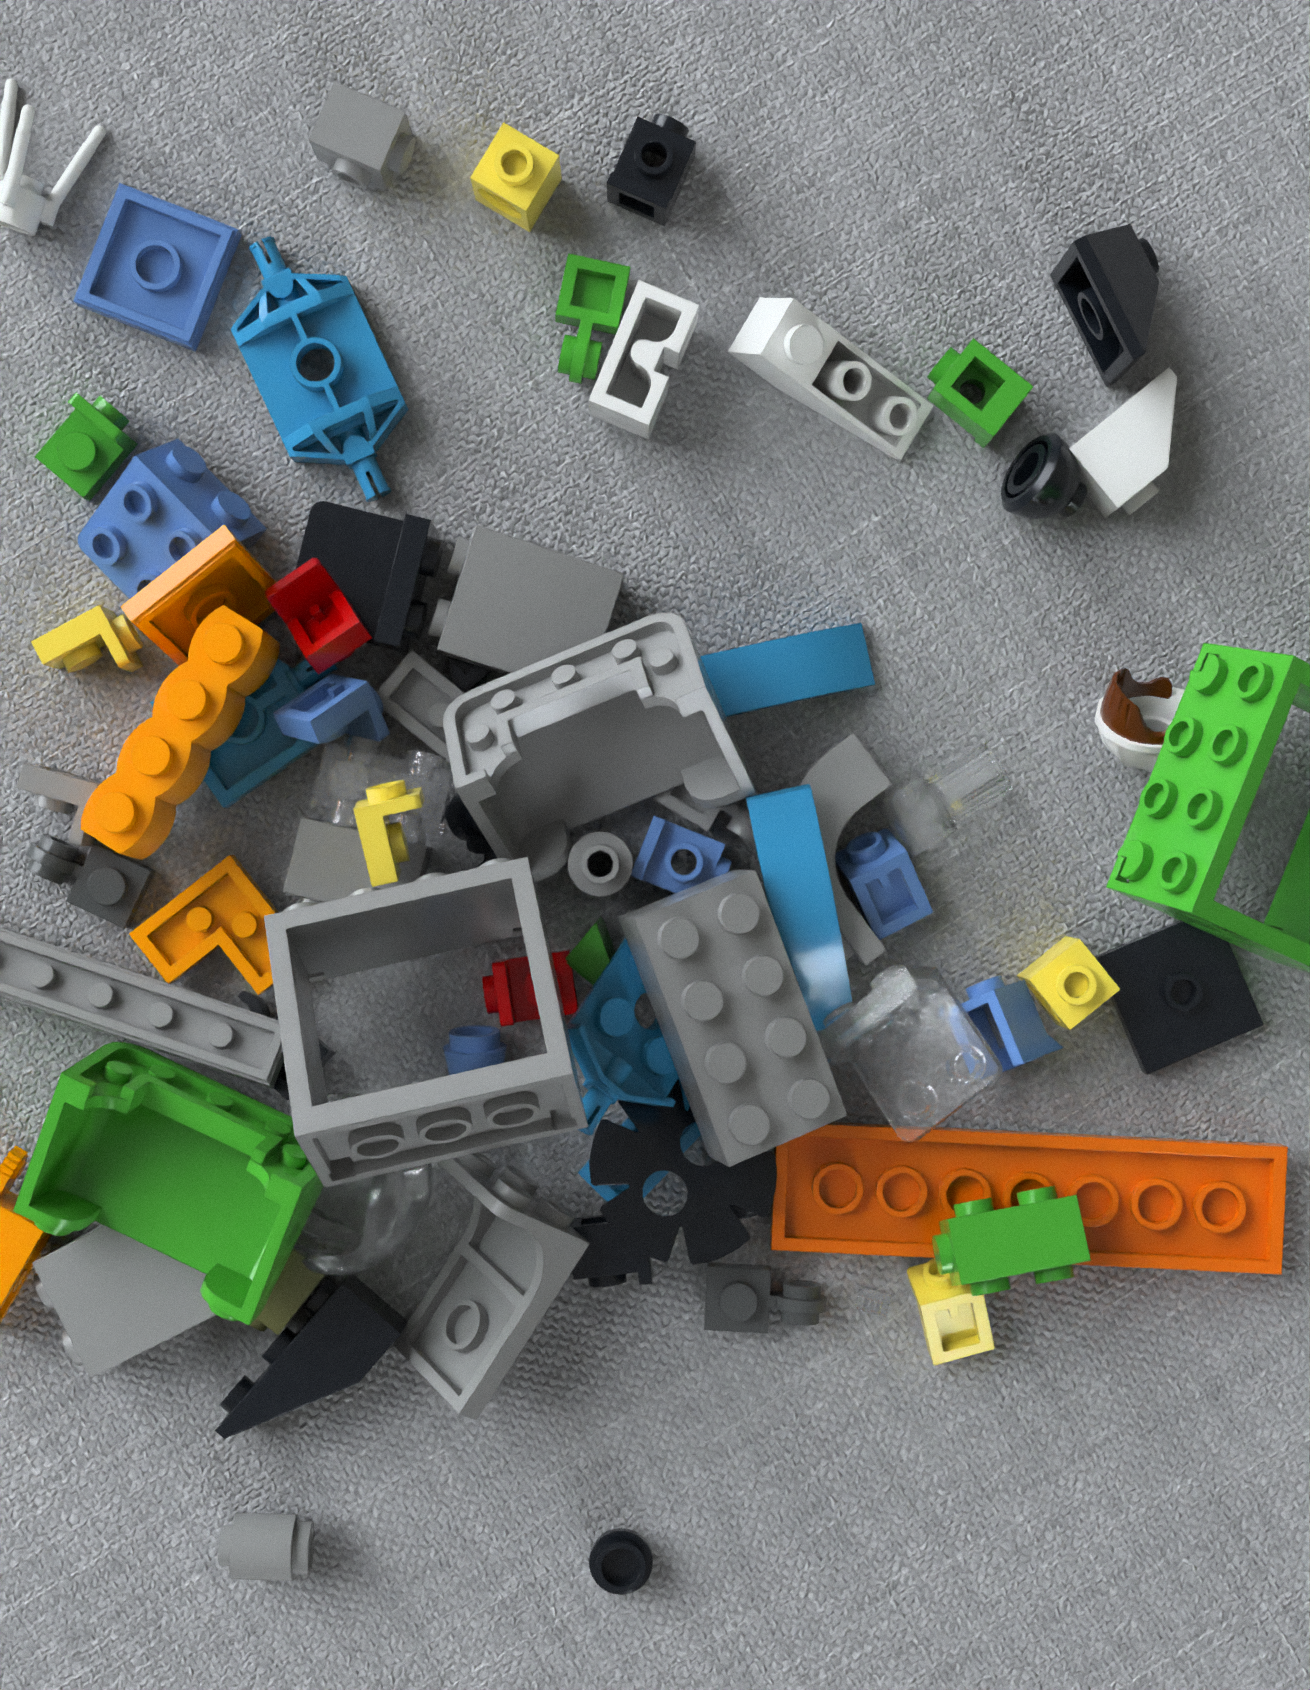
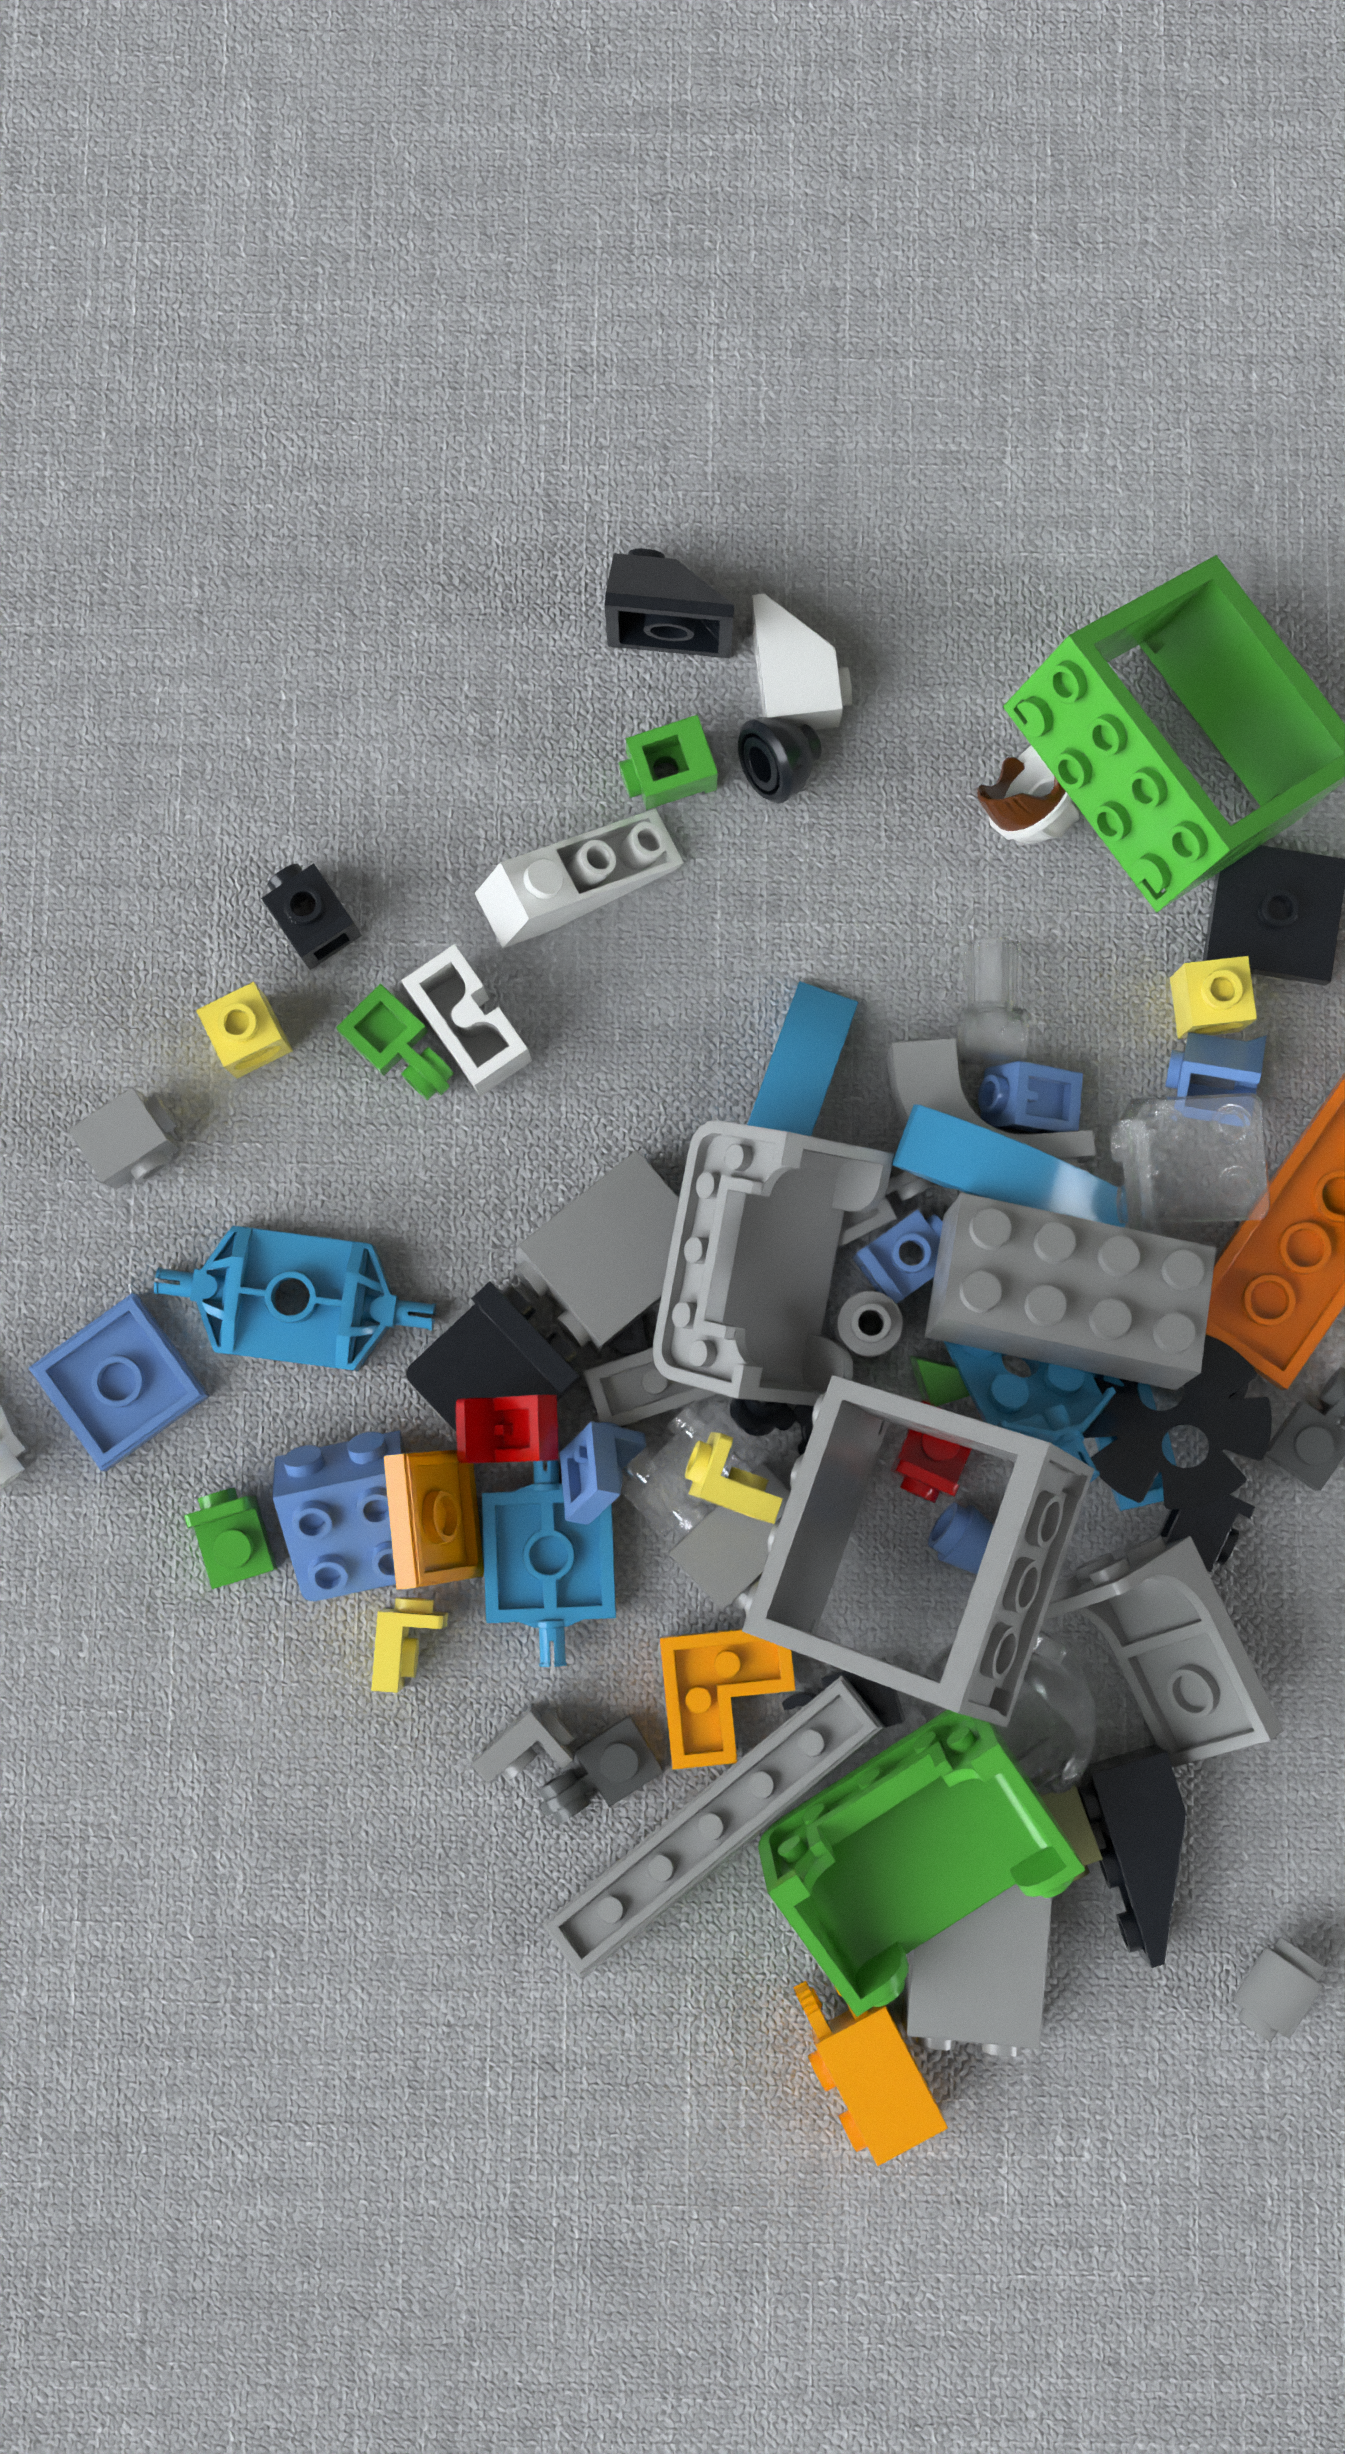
camera: 55 degrees left, 5 degrees down
light orange brick [81,605,280,860] -> none

